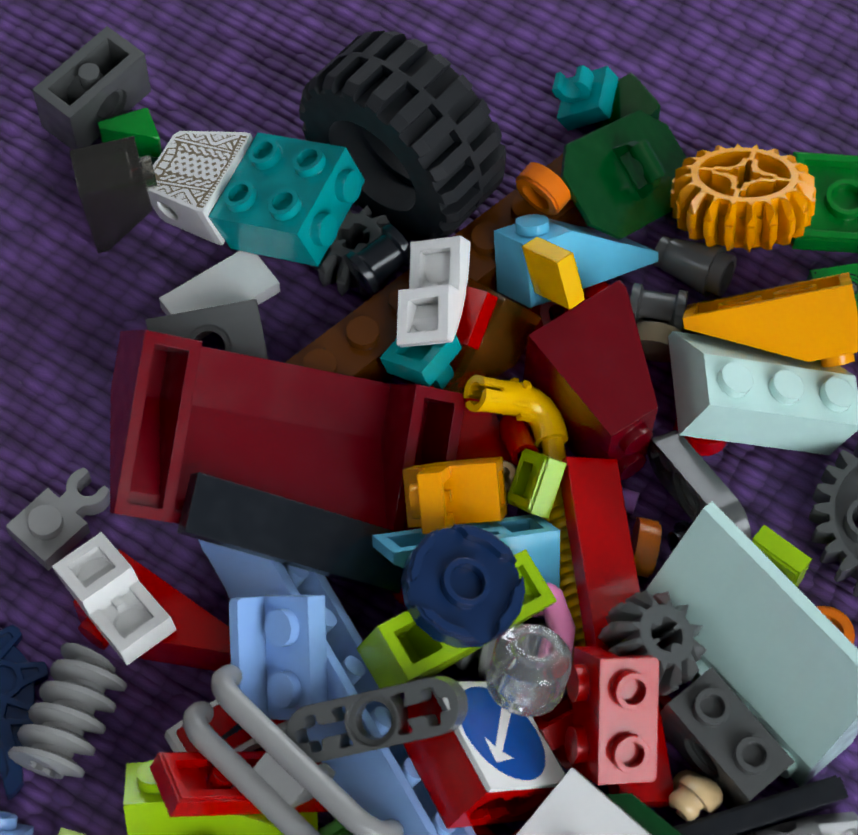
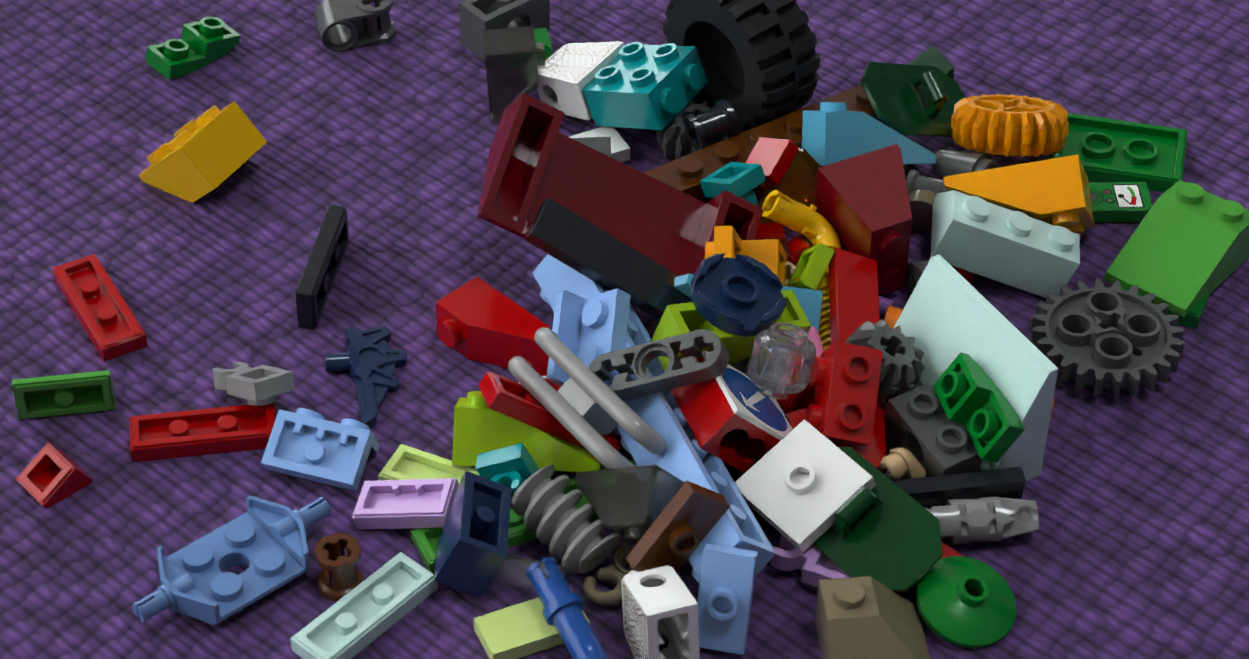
camera: 10 degrees right, 20 degrees down
light grey plate [6,467,110,571] -> none
light grey piece [8,642,127,779] -> none
white slope [52,532,177,665] -> none
white slope [396,235,471,348] -> none
orange tile [516,162,571,215] -> none
yellow tile [522,237,585,310] -> none
teal tile [552,65,619,131] -> none
none -> green slope [933,352,1025,464]

